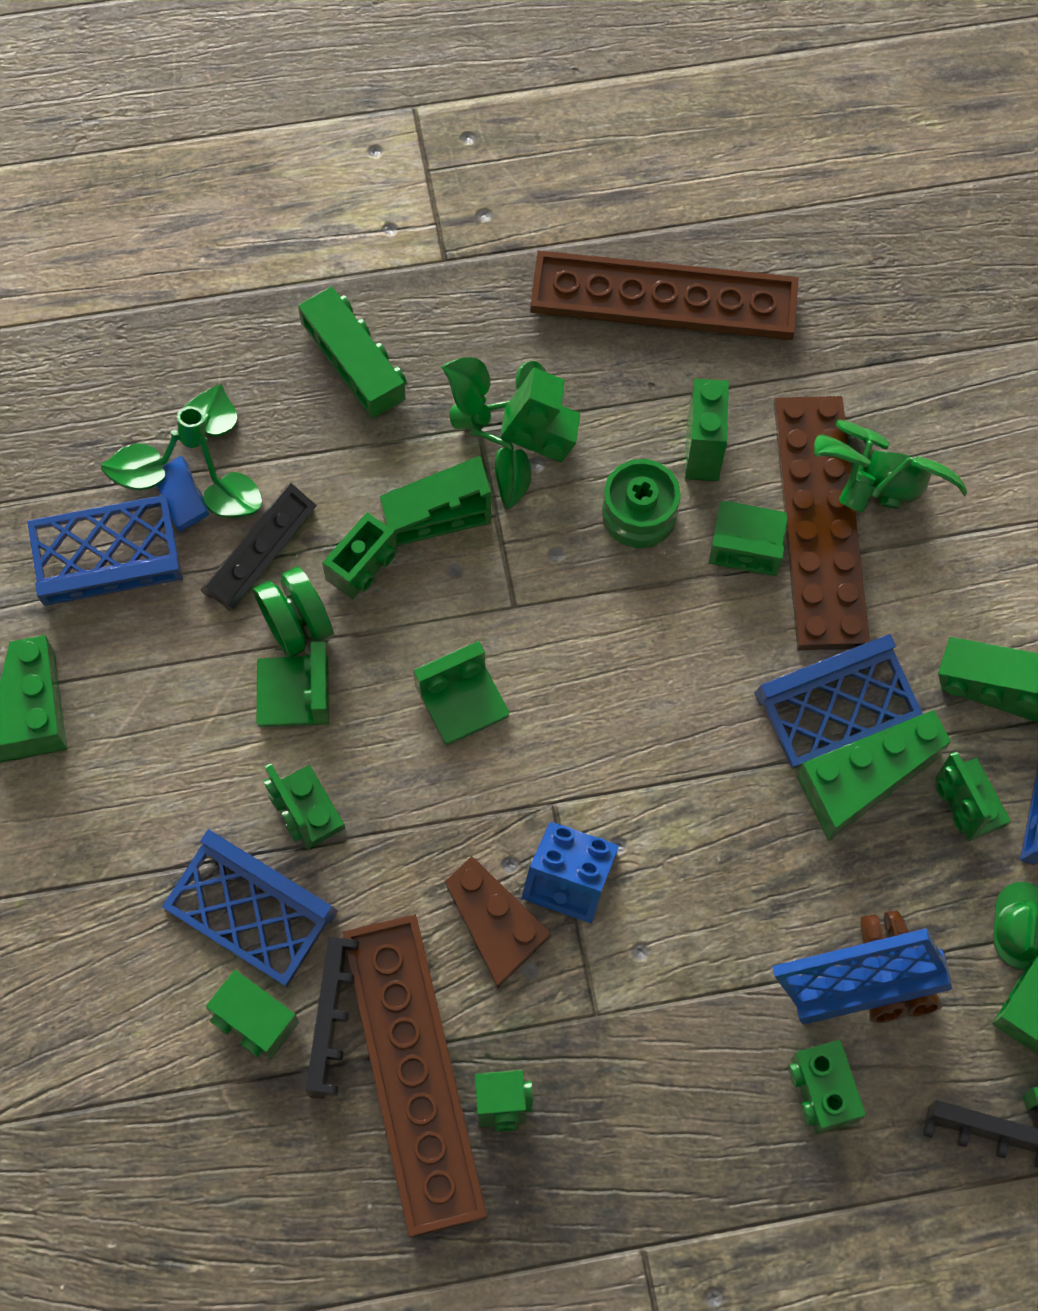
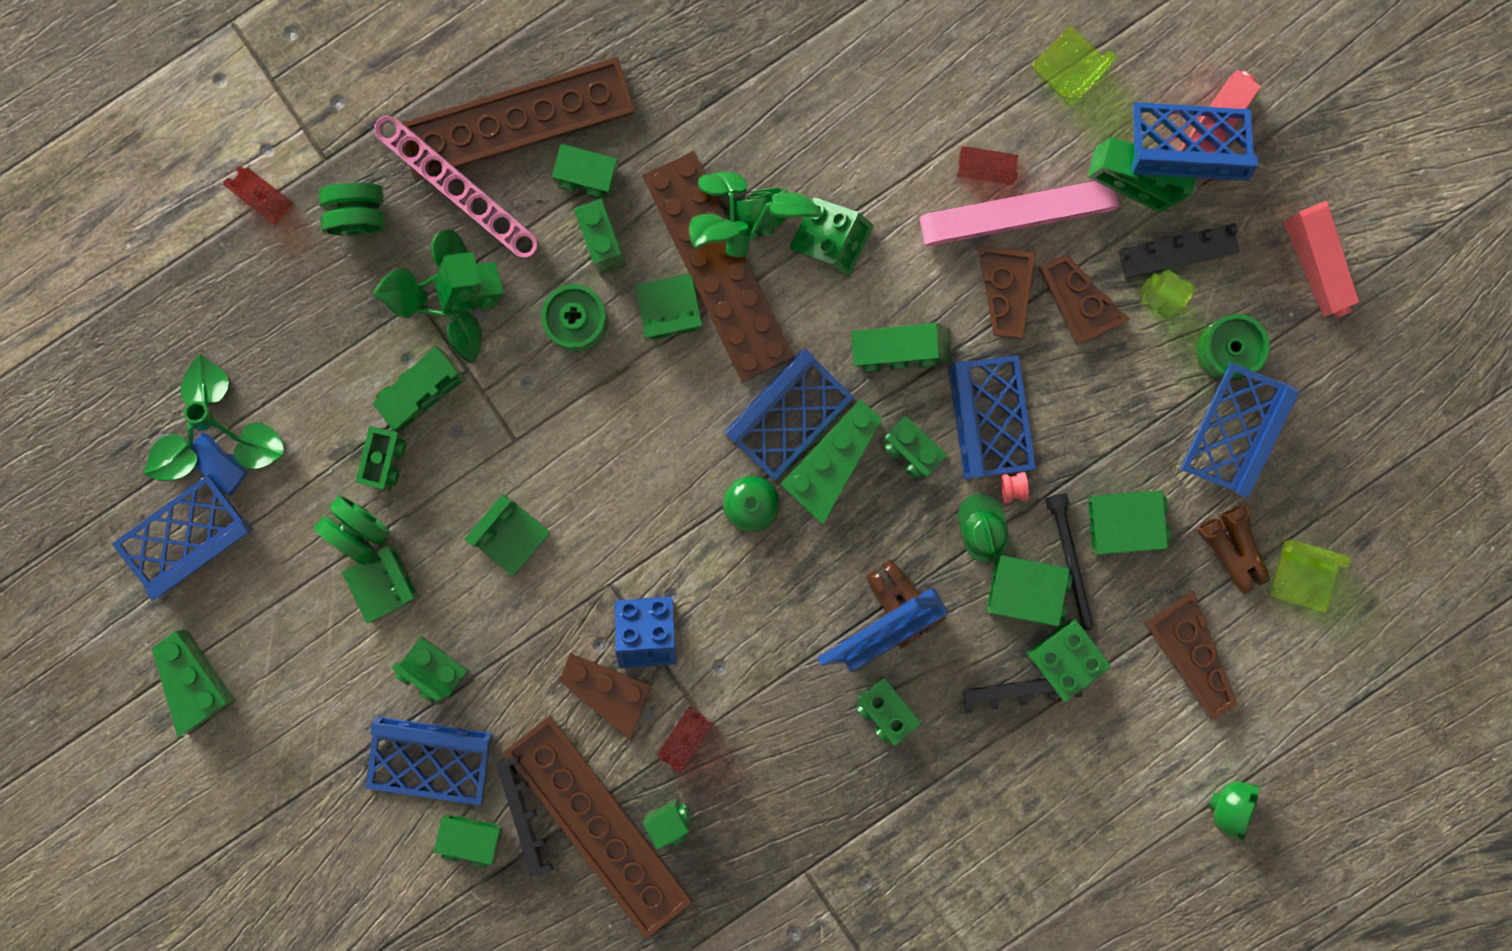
camera: 20 degrees left, 20 degrees up
black hinge [200,483,317,611] -> none
green brick [298,286,407,419] -> none
none -> clear red hinge [223,166,293,225]
none -> green wheel [318,183,387,236]
none -> bright pink beam [374,116,539,258]
none -> green brick [552,144,619,199]
none -> clear red hinge [657,706,713,774]
none -> green cylinder [722,475,780,533]
none -> green bracket [790,198,874,277]

